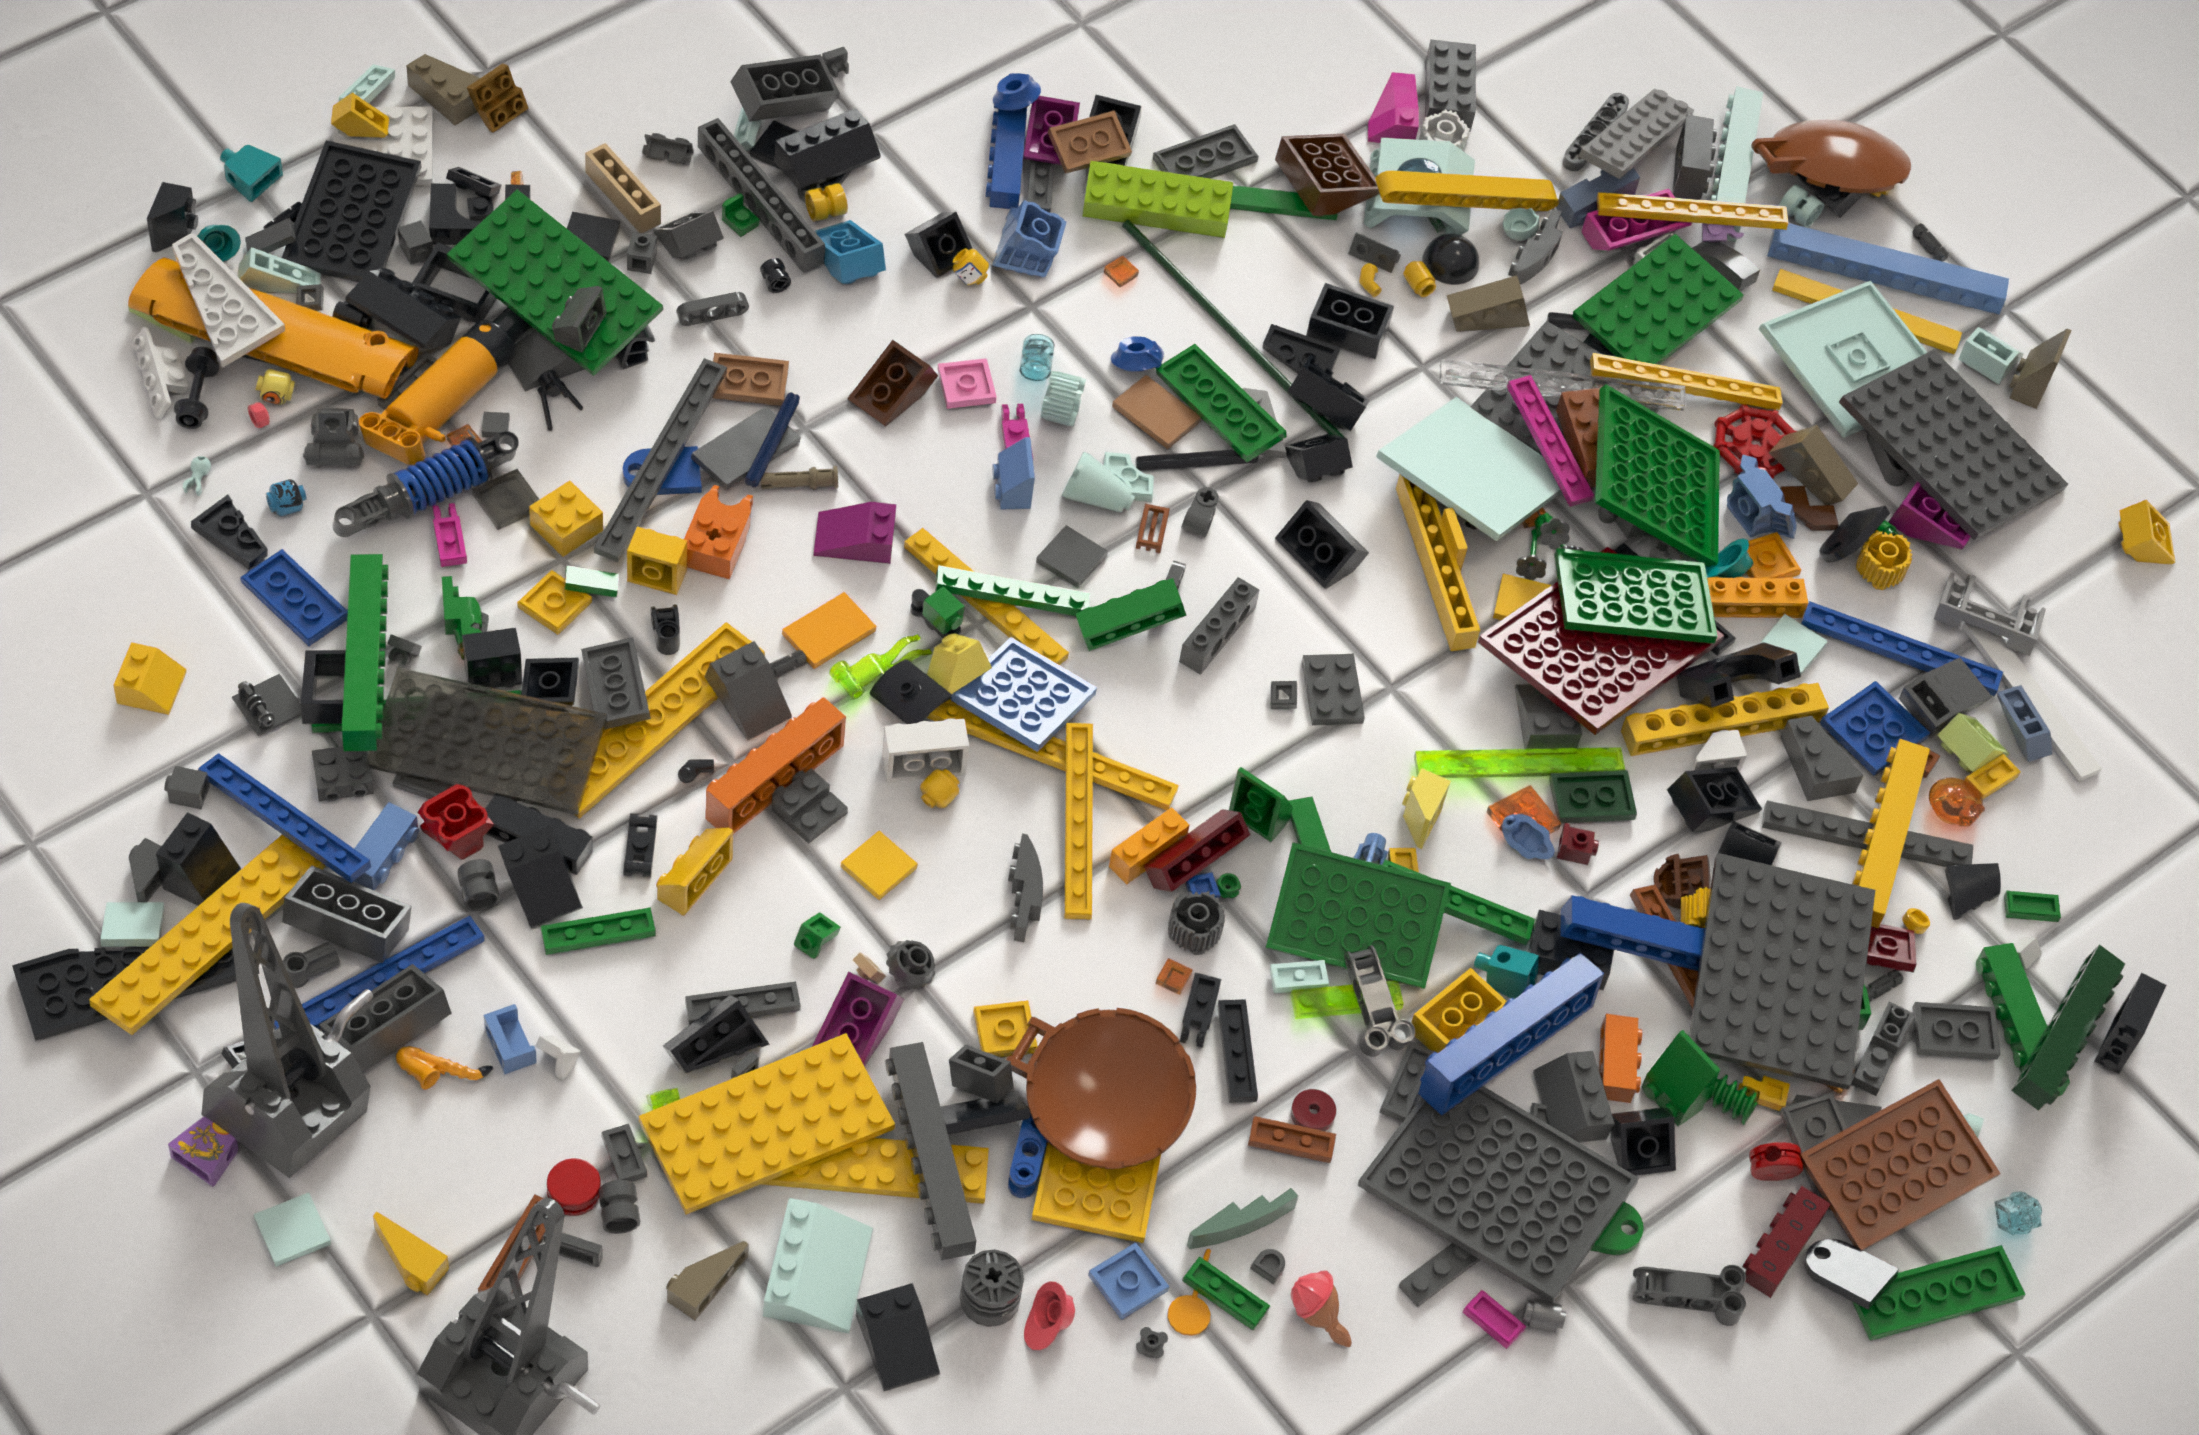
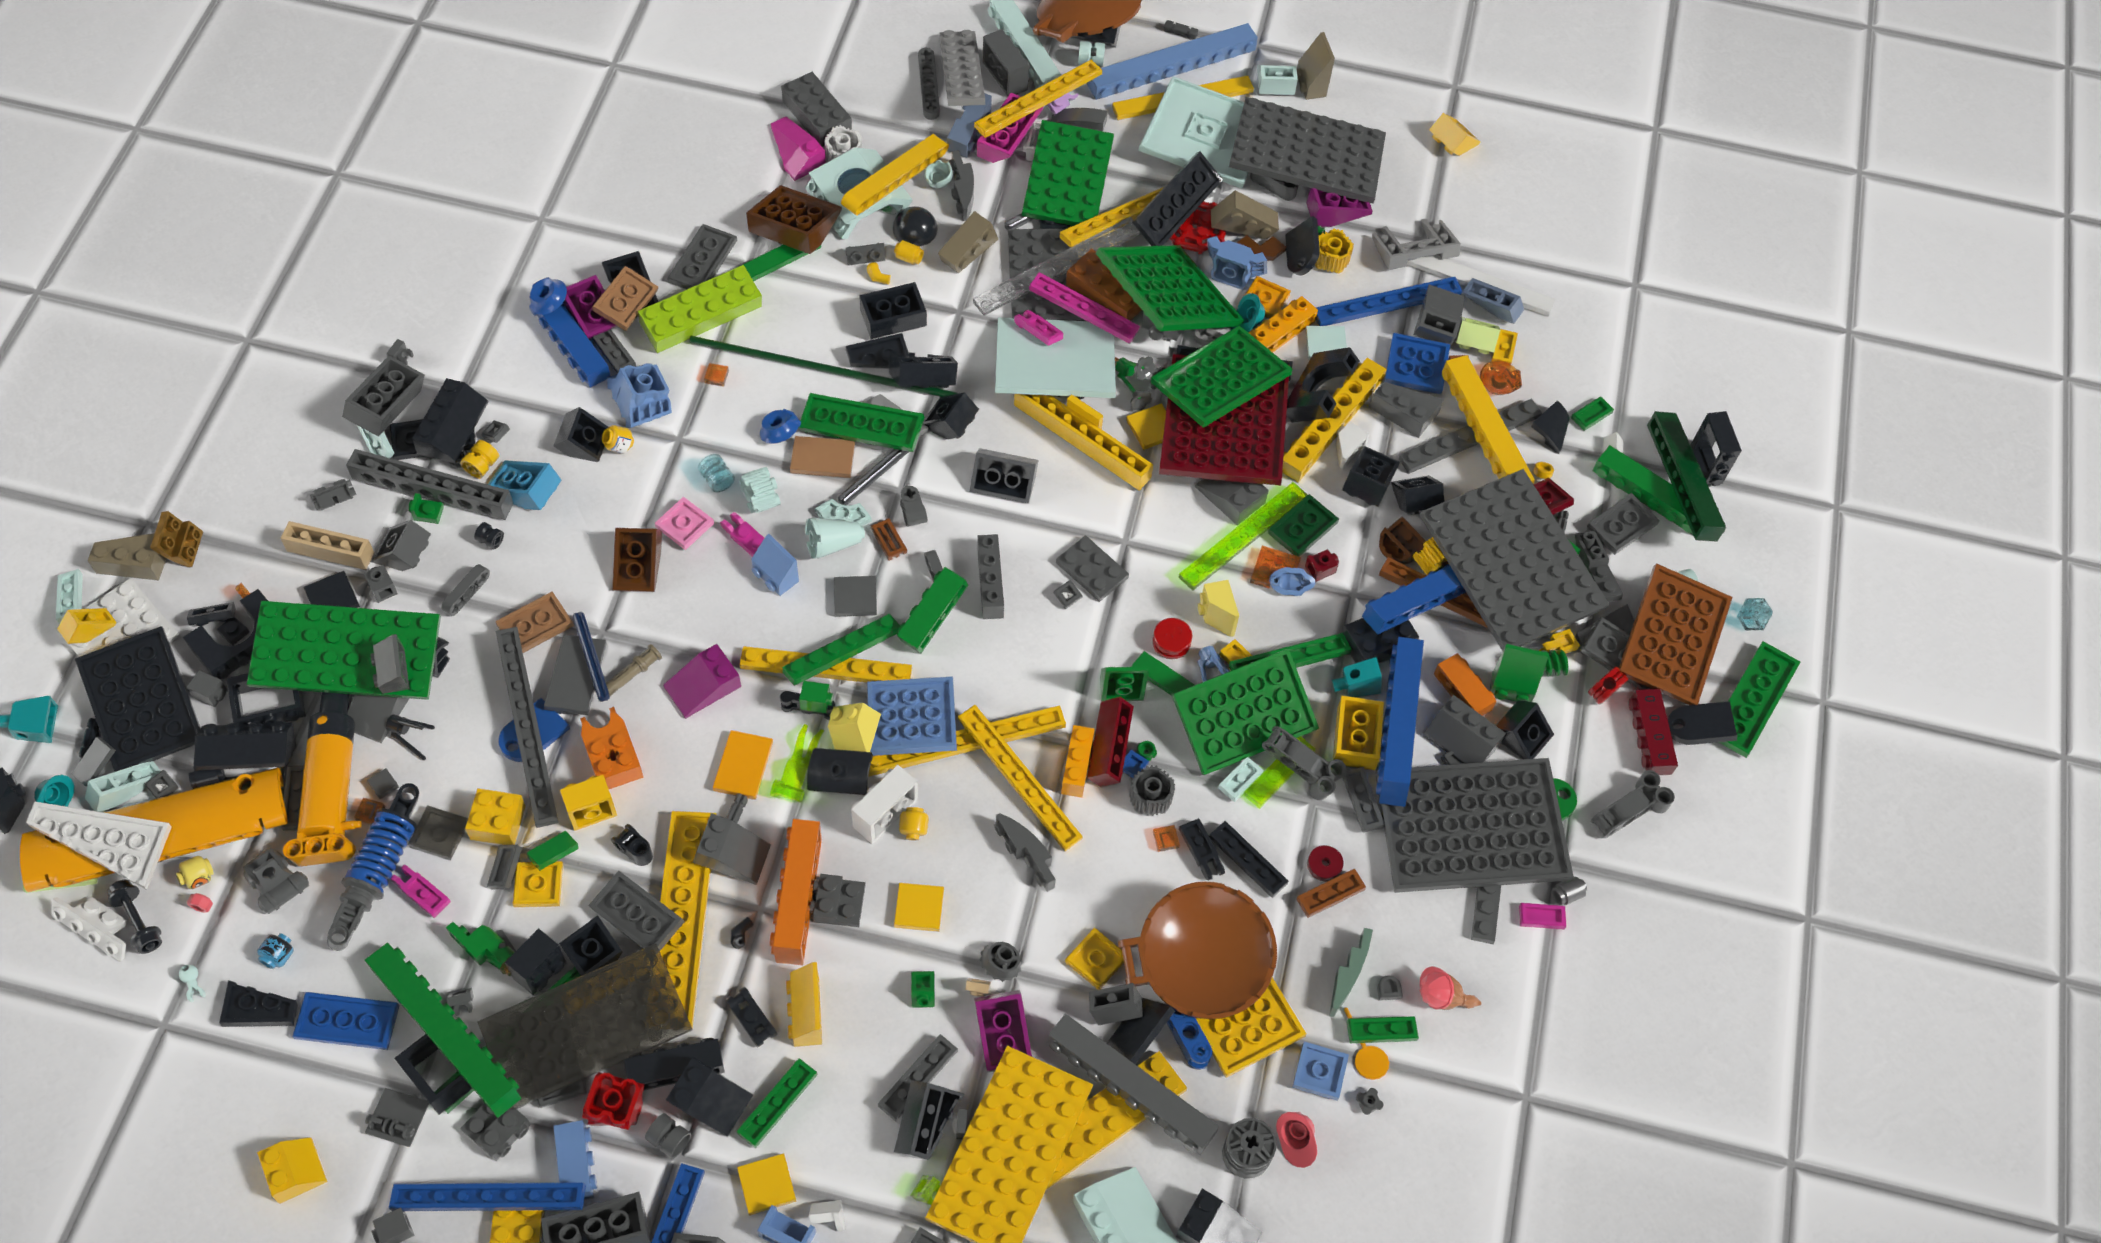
camera: 35 degrees left, 5 degrees up
none -> dark grey tile [481,420,510,443]
none -> dark grey tile [487,844,522,890]
none -> yellow tile [737,1153,797,1216]
none -> dark pink hinge [1014,310,1063,346]
none -> black plate [1132,151,1223,246]
none -> red head [1152,618,1193,659]

